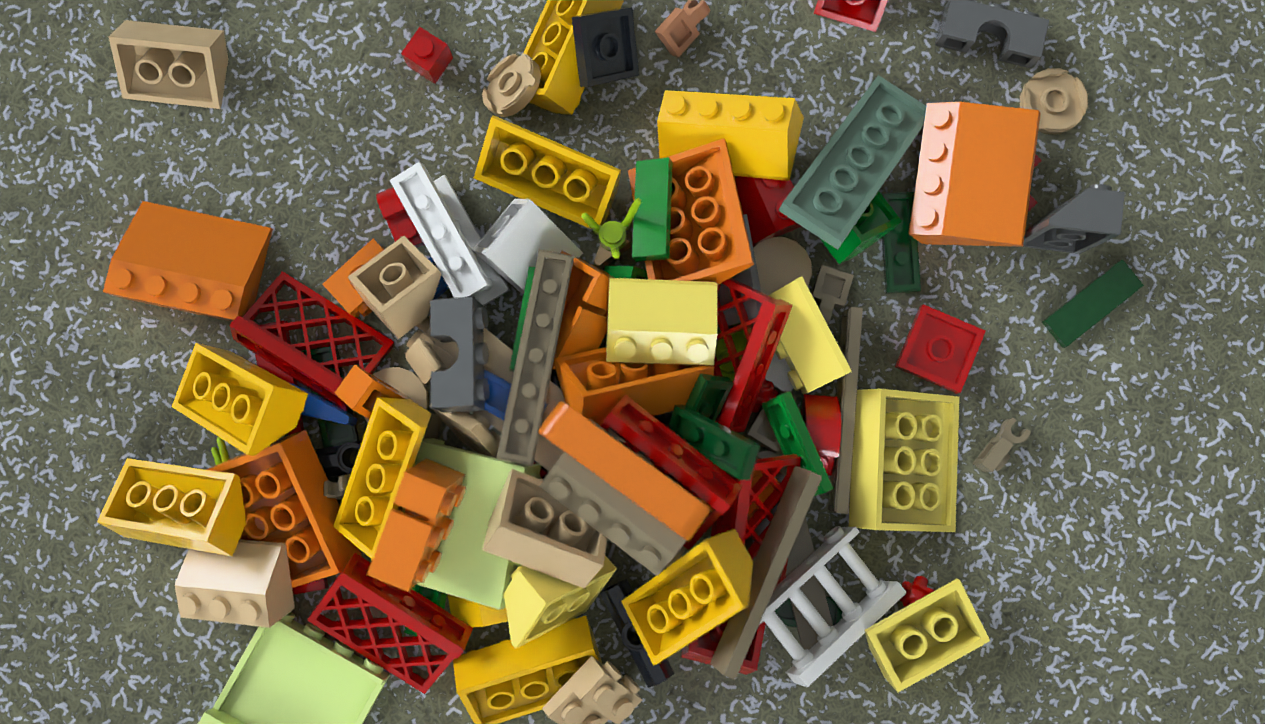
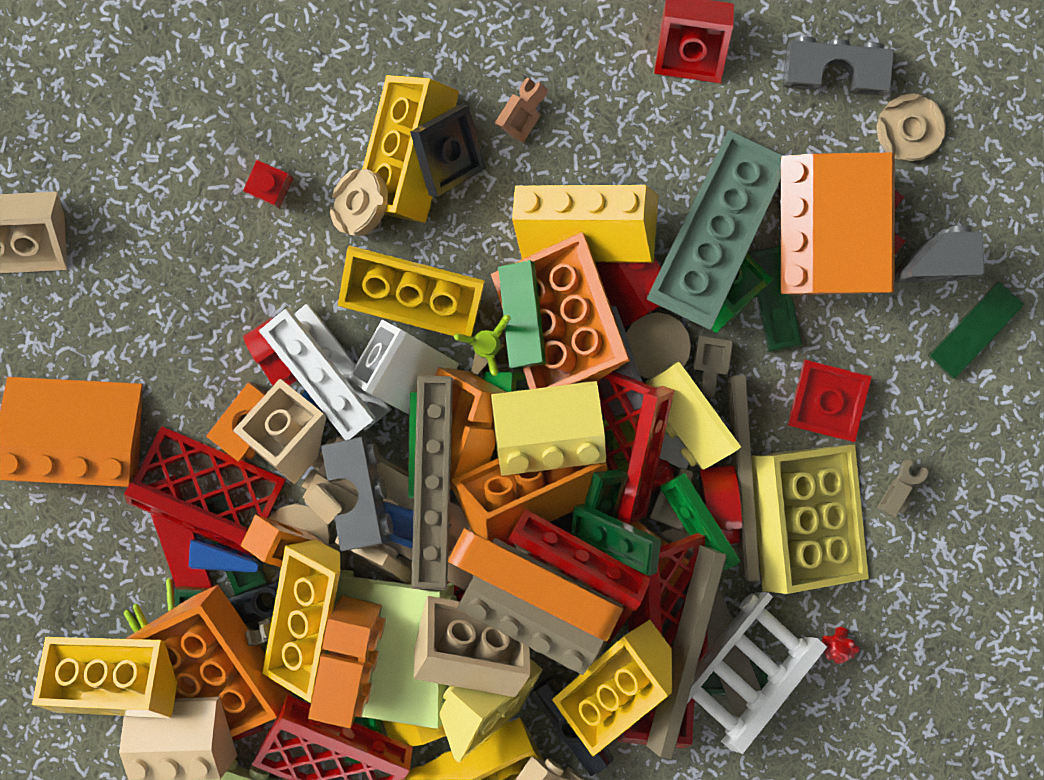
camera: 10 degrees left, 5 degrees up
yellow slope [172,343,308,456] -> none
light yellow slope [865,579,990,692] -> none

